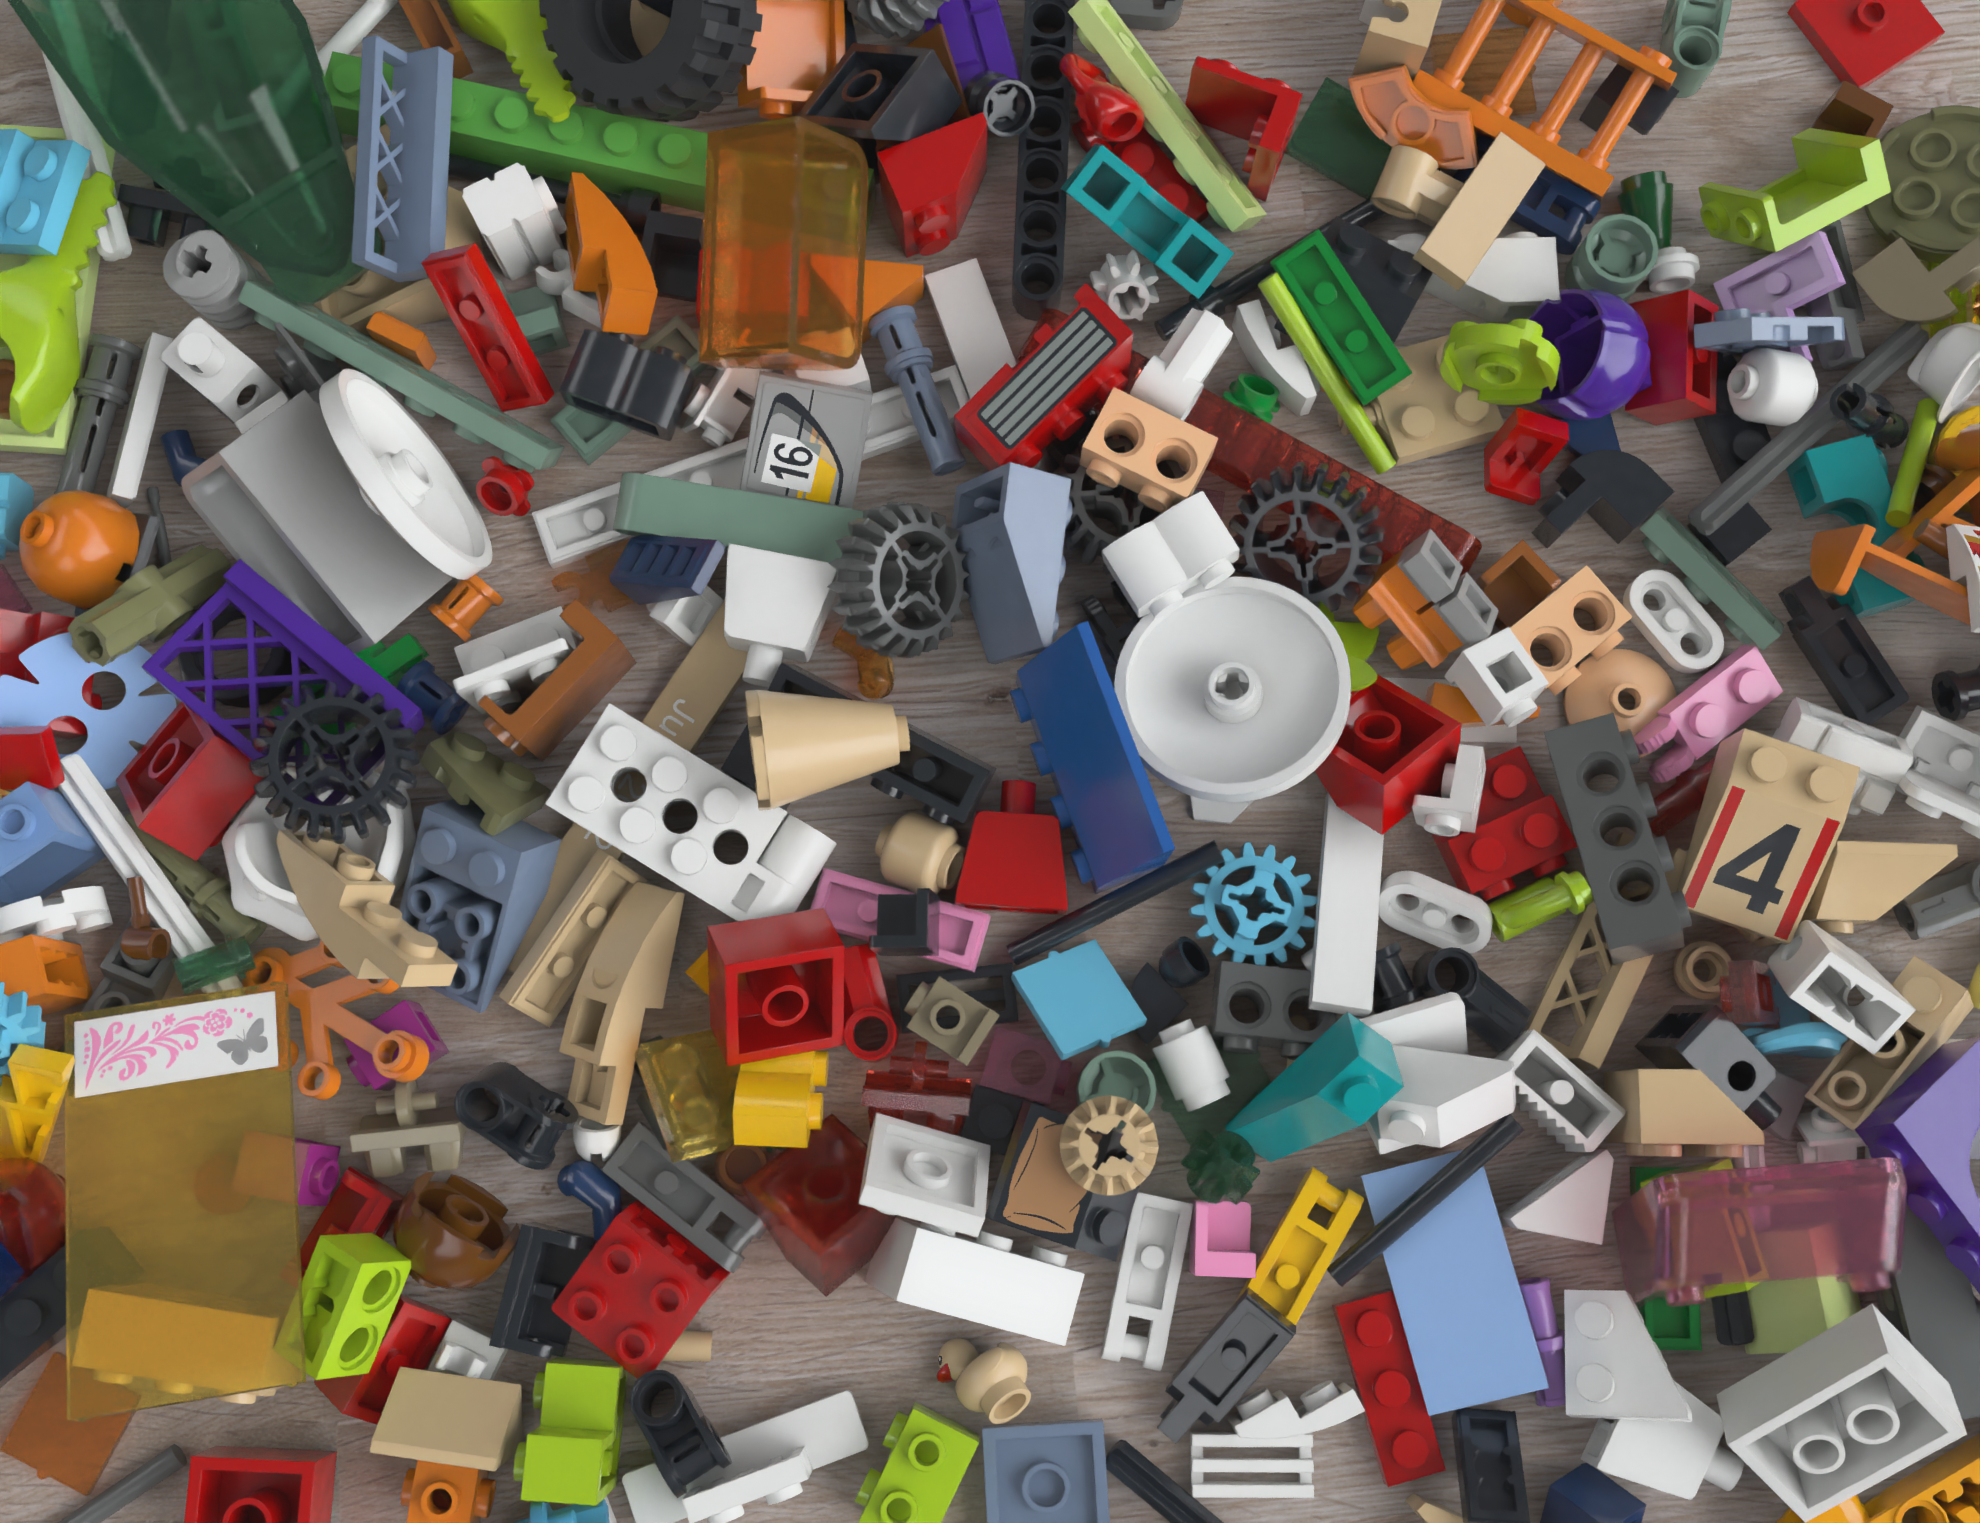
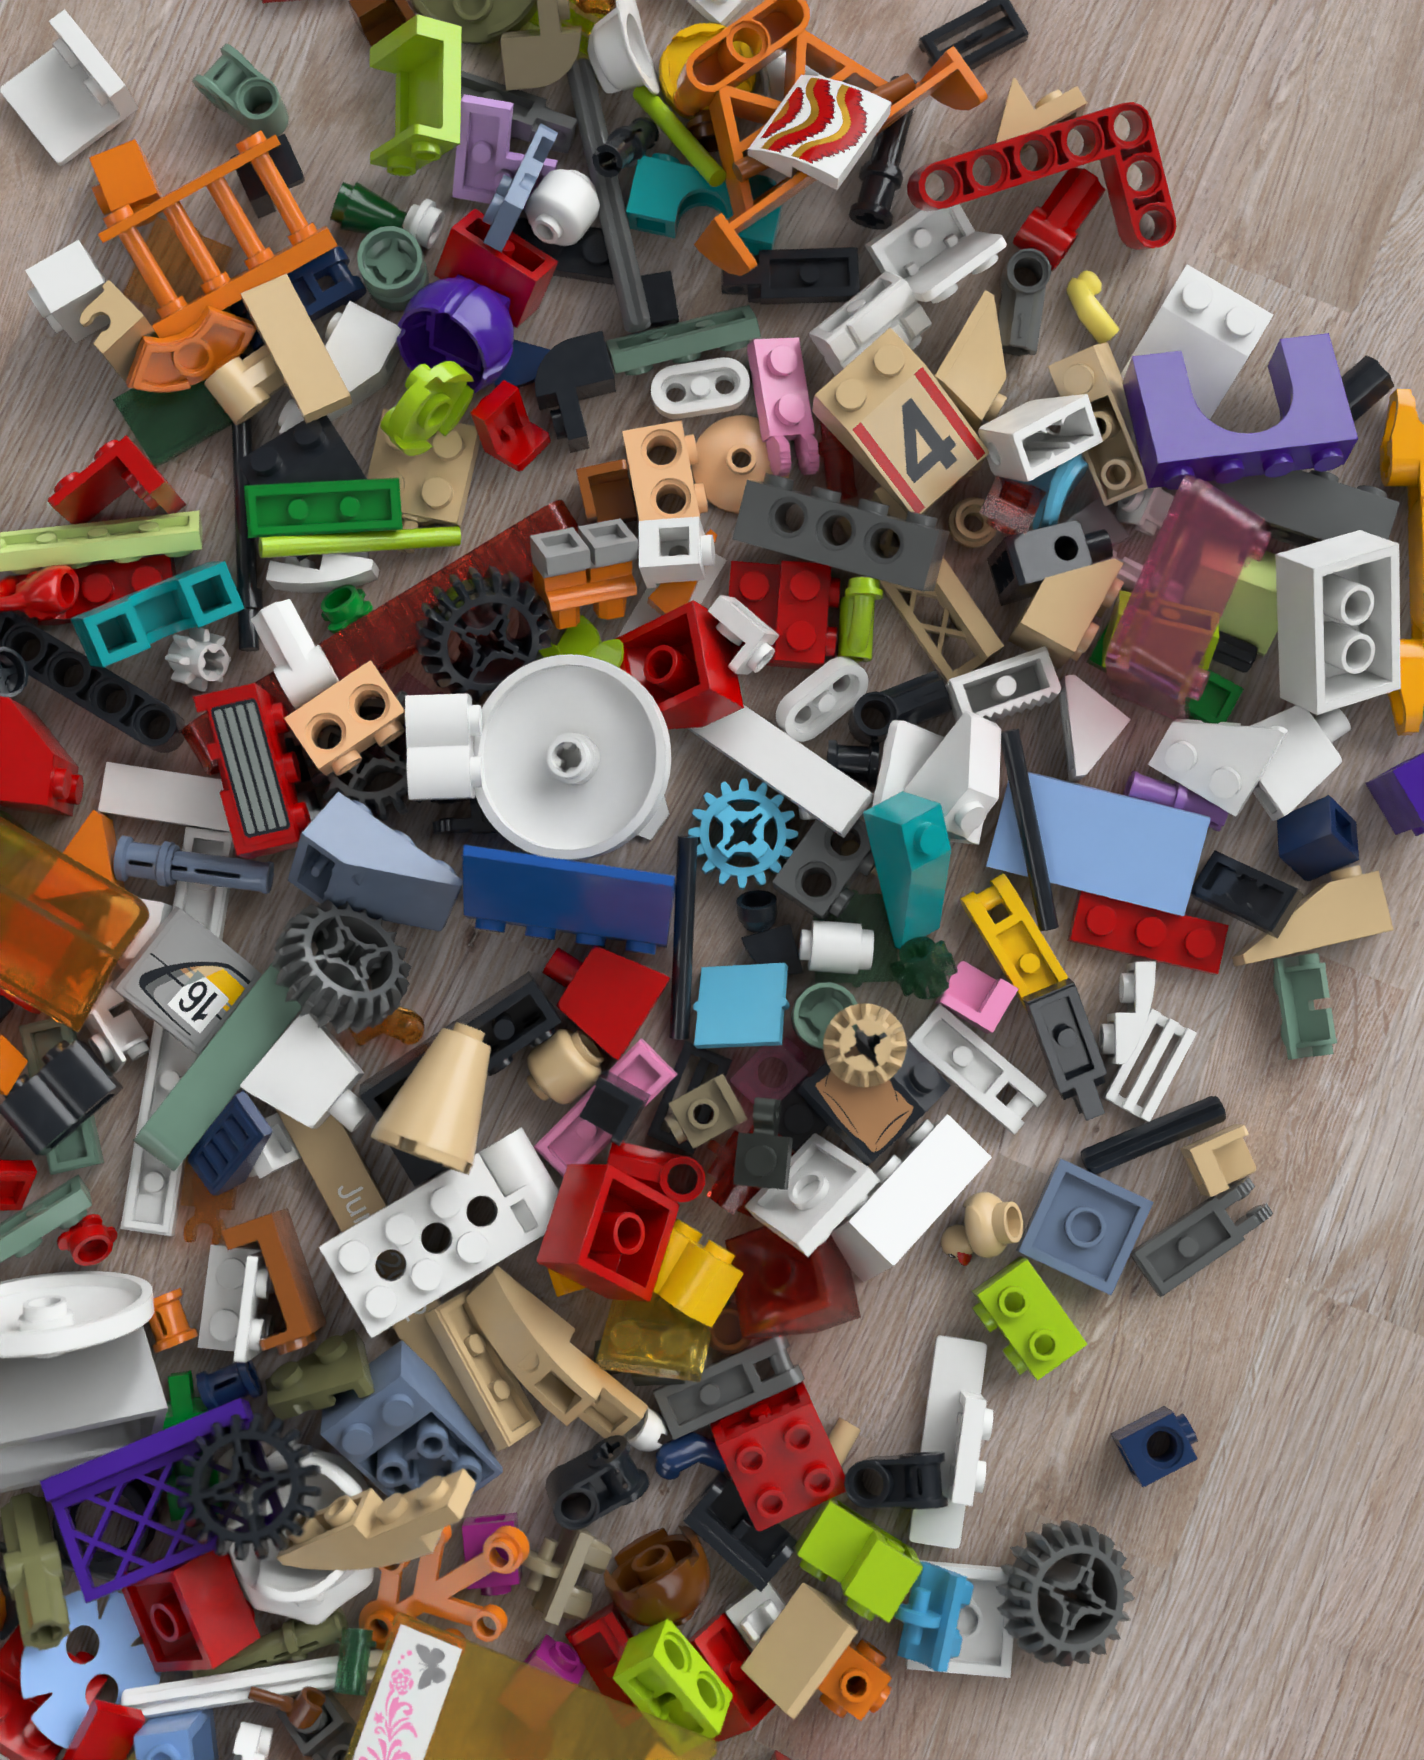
camera: 65 degrees left, 5 degrees up
none -> pearl dark grey plate [733,1097,793,1190]

